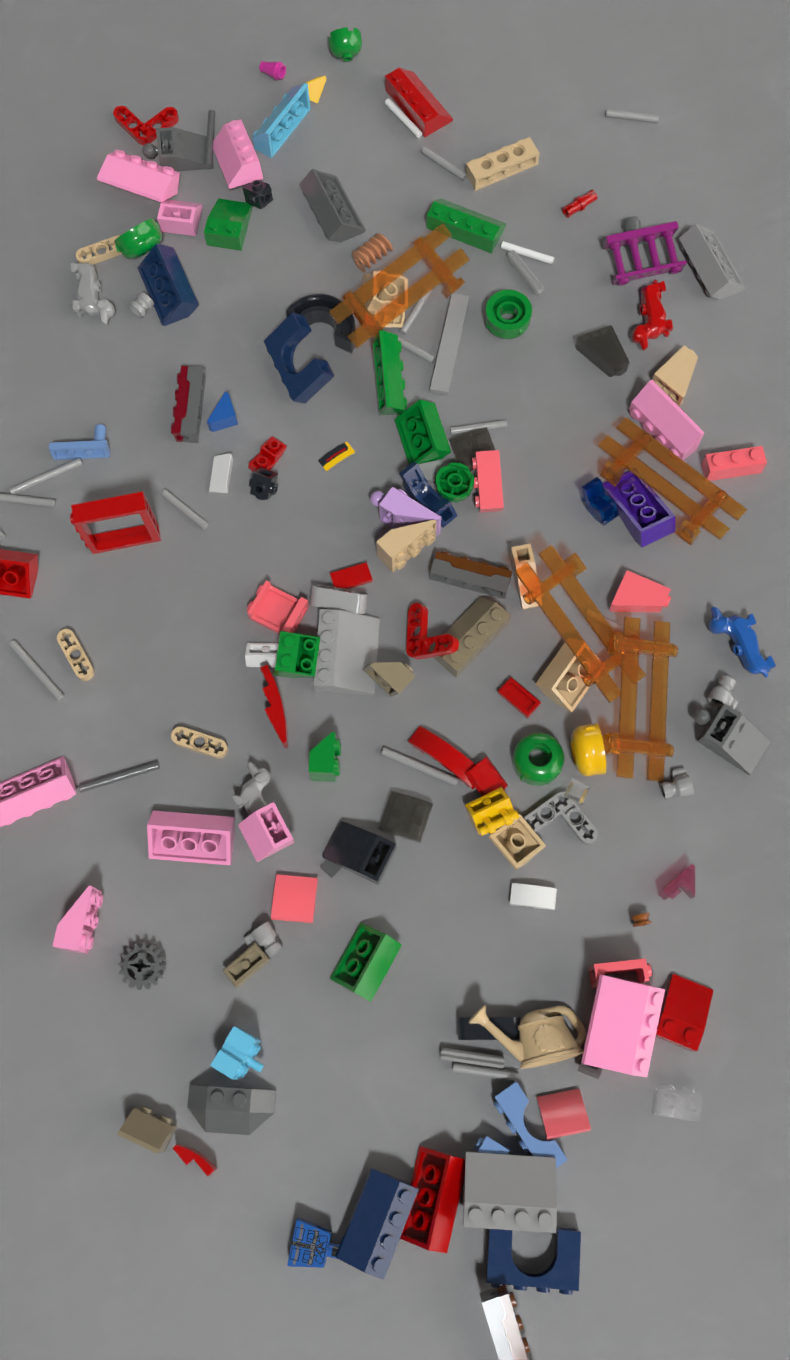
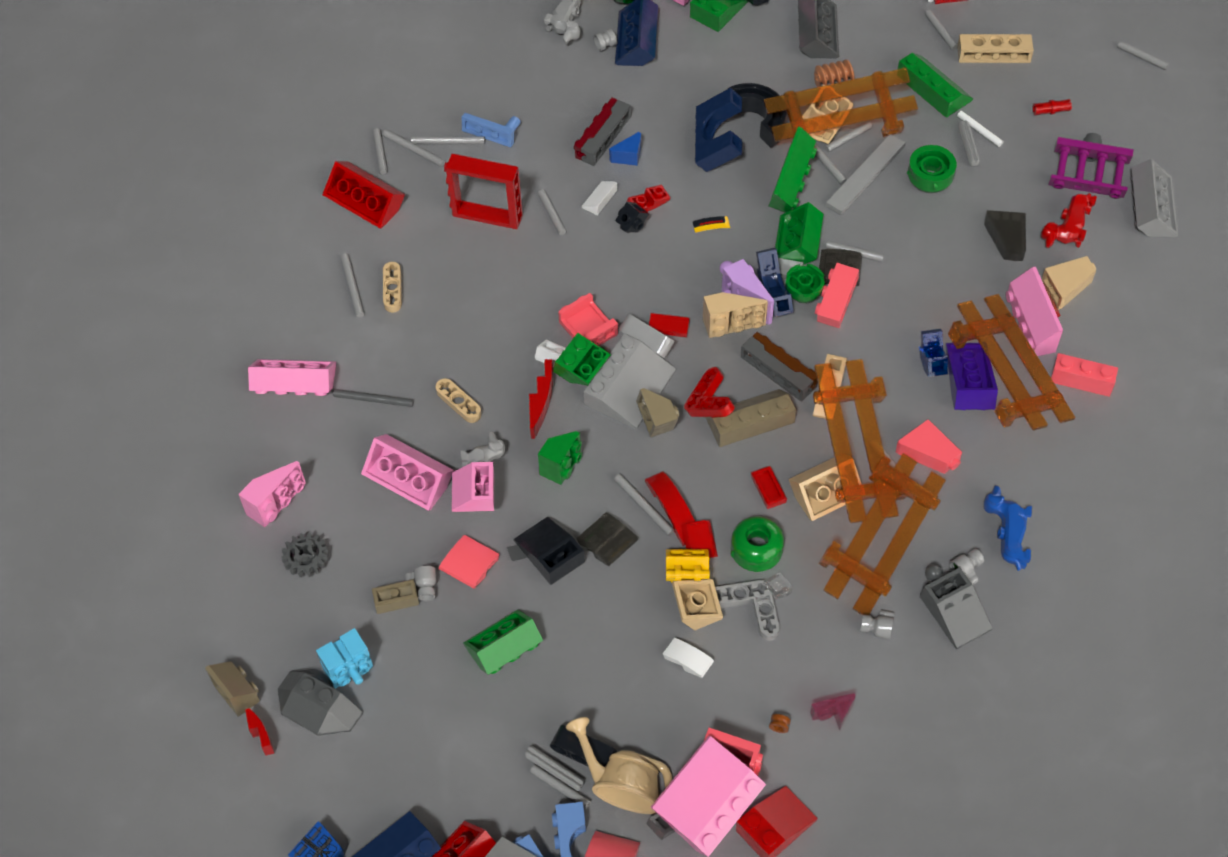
camera: 25 degrees right, 15 degrees down
yellow piece [571,723,606,777] -> none

